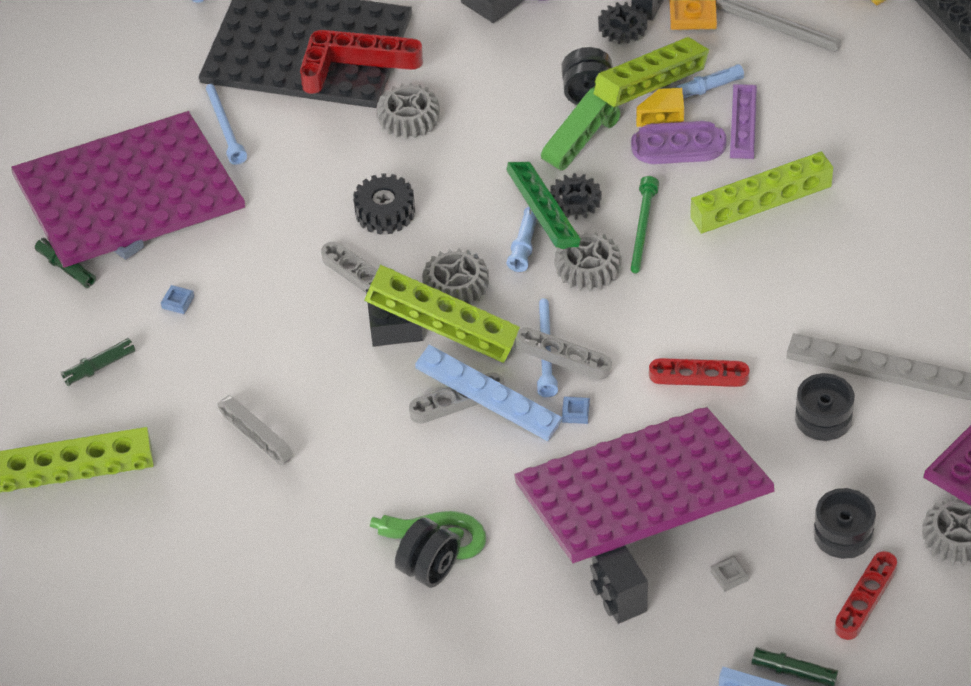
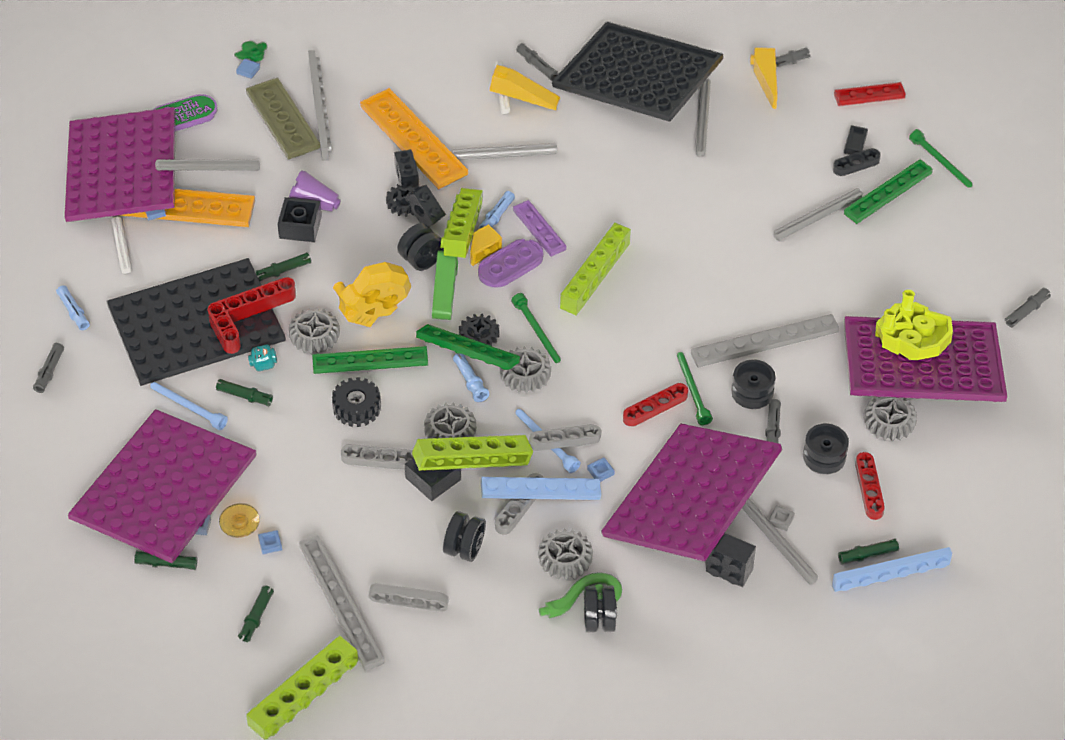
camera: 40 degrees left, 0 degrees up
none -> dark grey pin [33,343,64,393]
none -> dark green pin [216,379,273,407]
none -> clear yellow dish [219,503,260,538]
none -> teal head [248,345,277,372]
none -> dark green pin [256,252,311,282]
none -> light grey plate [299,535,384,671]
none -> green plate [312,346,428,374]
none -> yellow brick [333,262,411,327]
none -> black brick [404,184,446,226]
none -> black wheel [443,511,486,562]
none -> light grey gear [538,528,593,581]
none -> green piece [677,352,713,426]
none -> light grey axle [742,499,818,584]
none -> dark grey pin [765,399,781,443]

